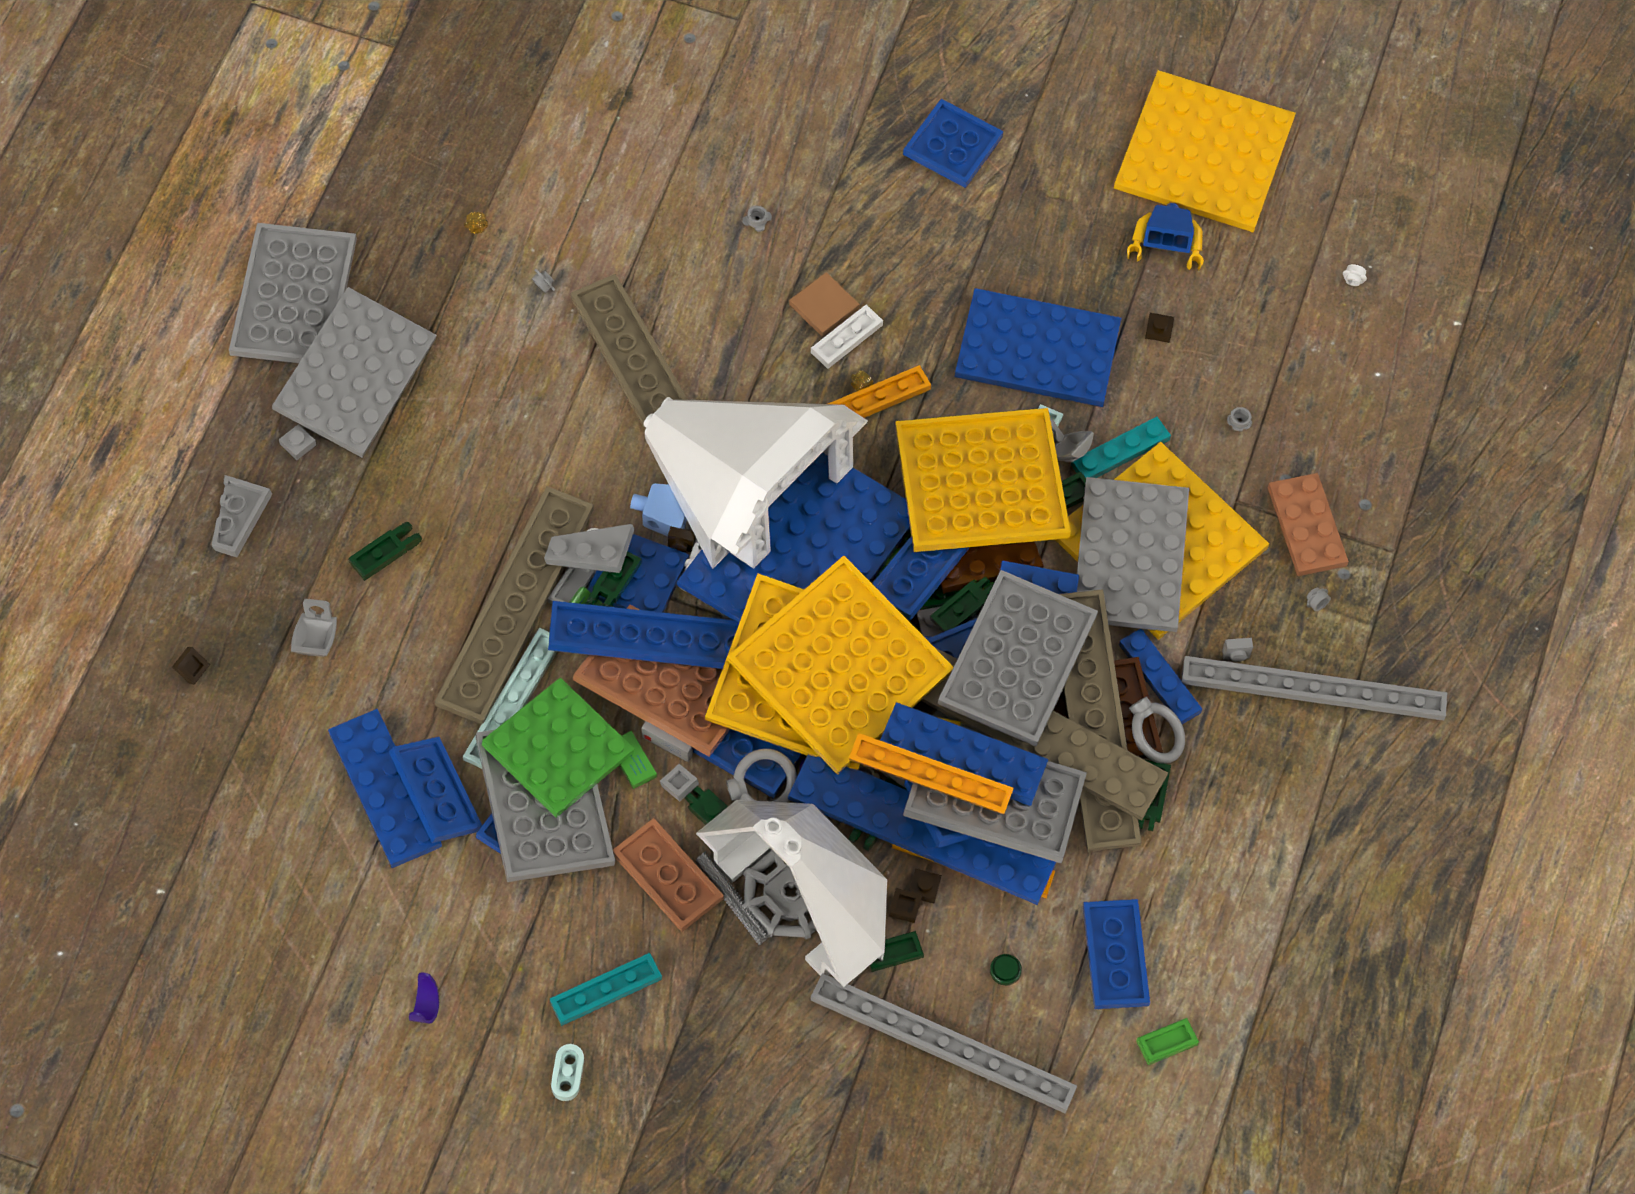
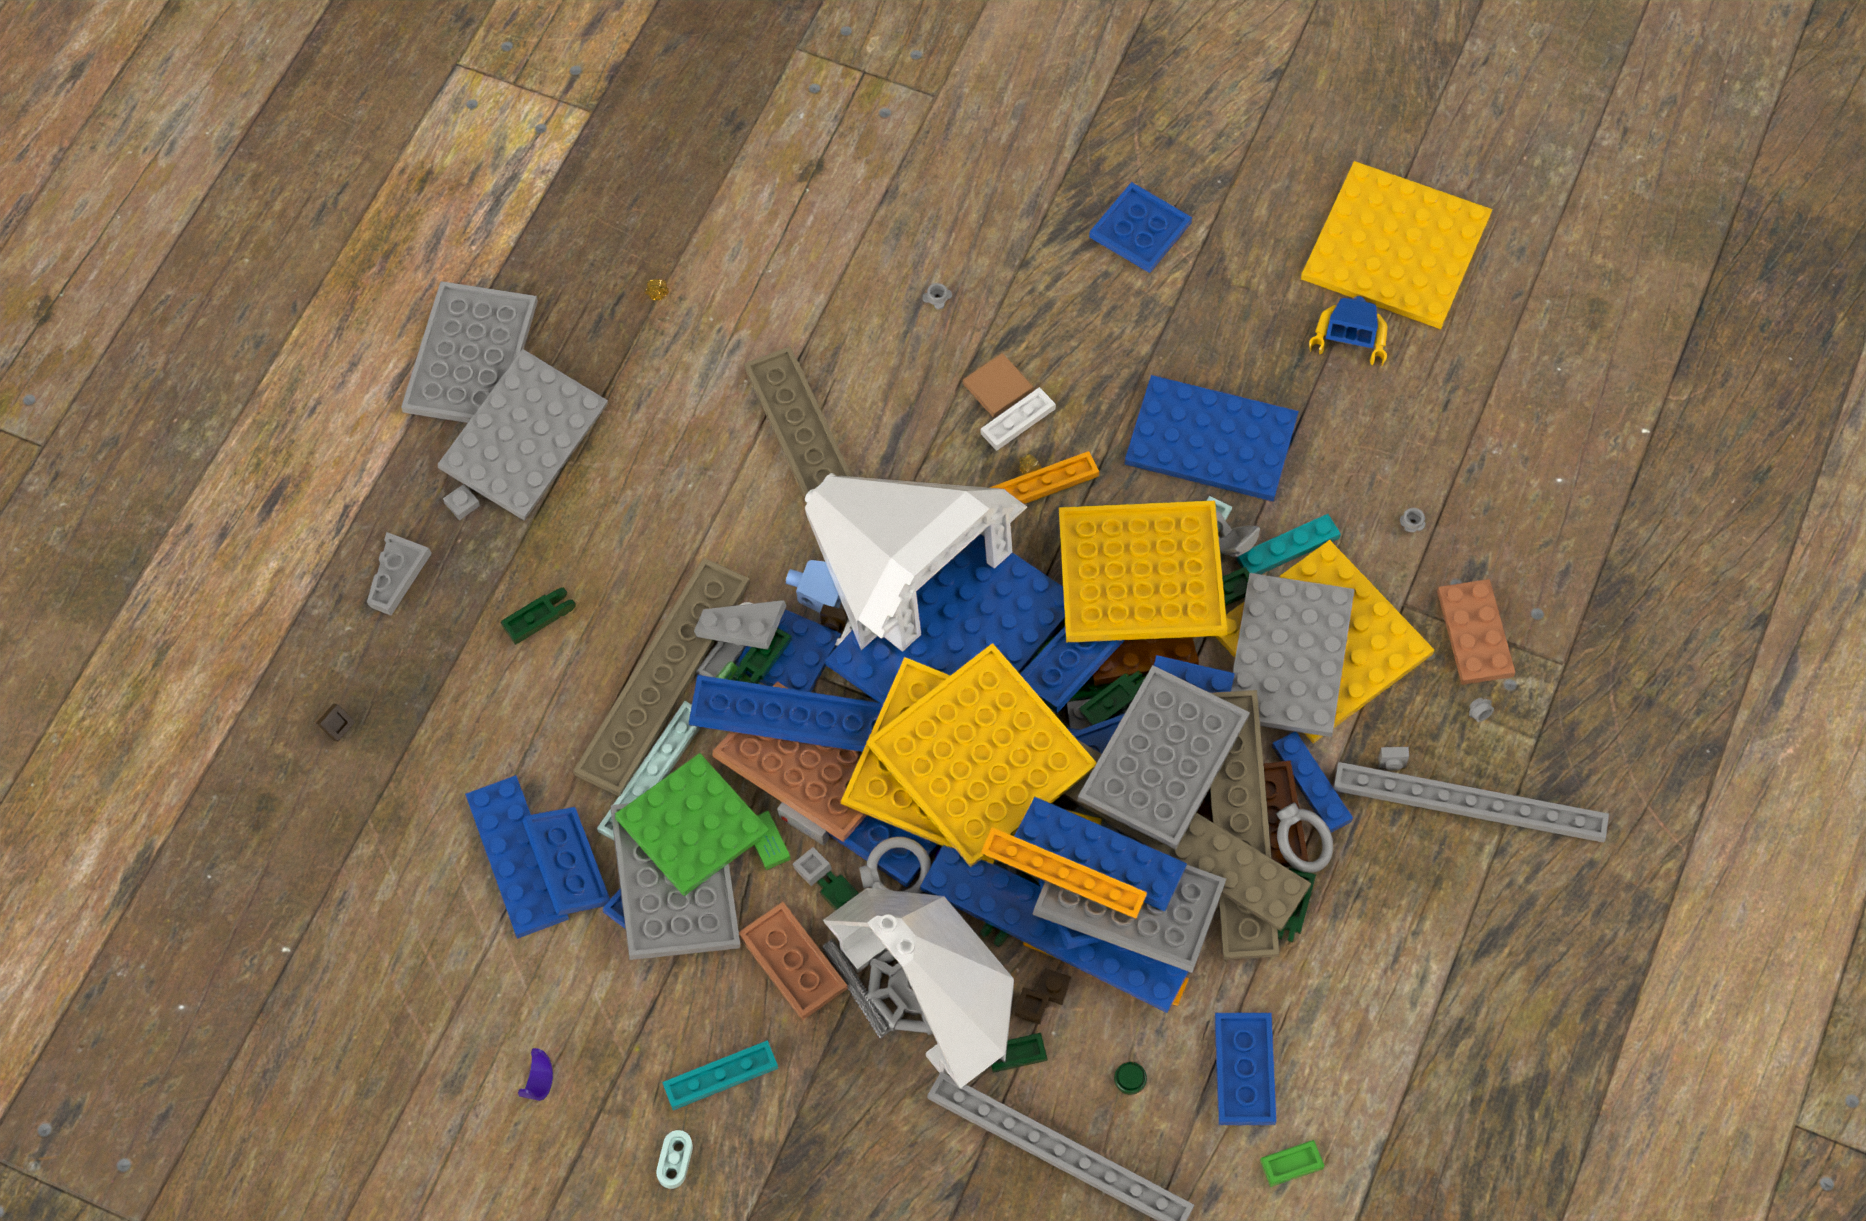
camera: 10 degrees right, 0 degrees up
light grey piece [291,599,337,657] -> none
light grey plate [532,269,555,293] -> none
dark brown plate [1145,312,1174,343] -> none
white plate [1343,264,1367,286] -> none

